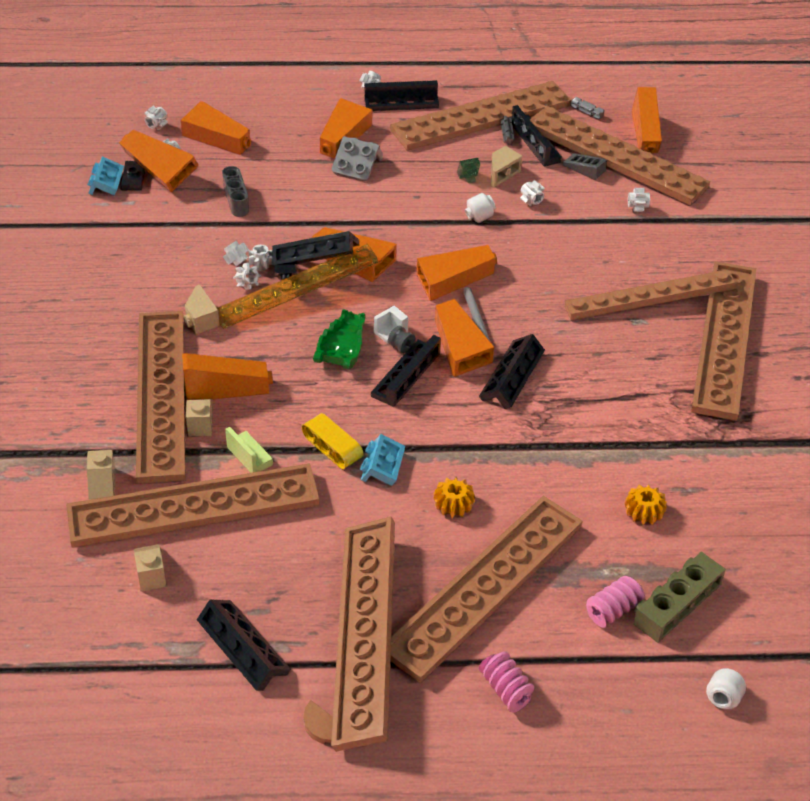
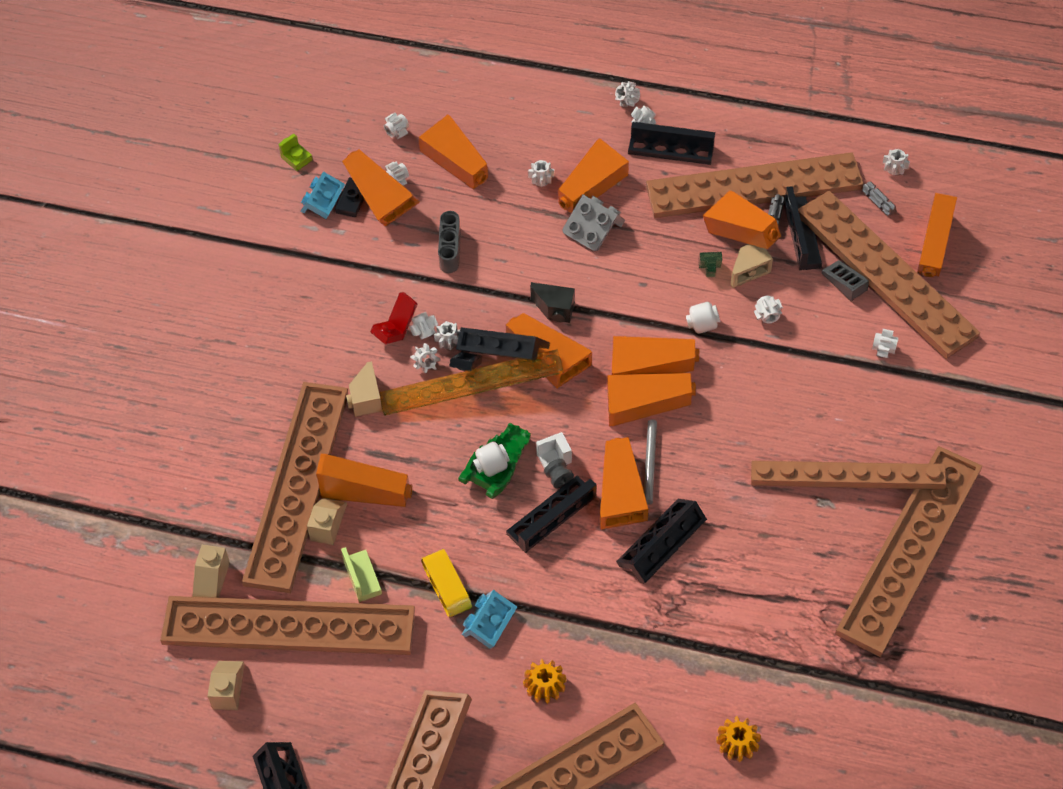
camera: 20 degrees right, 10 degrees up
none -> lime bracket [278,134,313,171]
none -> red bracket [370,292,418,345]
none -> white head [473,442,510,477]
none -> white gear [528,160,555,187]
none -> pearl dark grey slope [530,282,575,323]
none -> orange slope [612,336,700,375]
none -> white gear [615,81,640,107]
none -> orange slope [703,190,781,249]
none -> white gear [883,149,910,175]

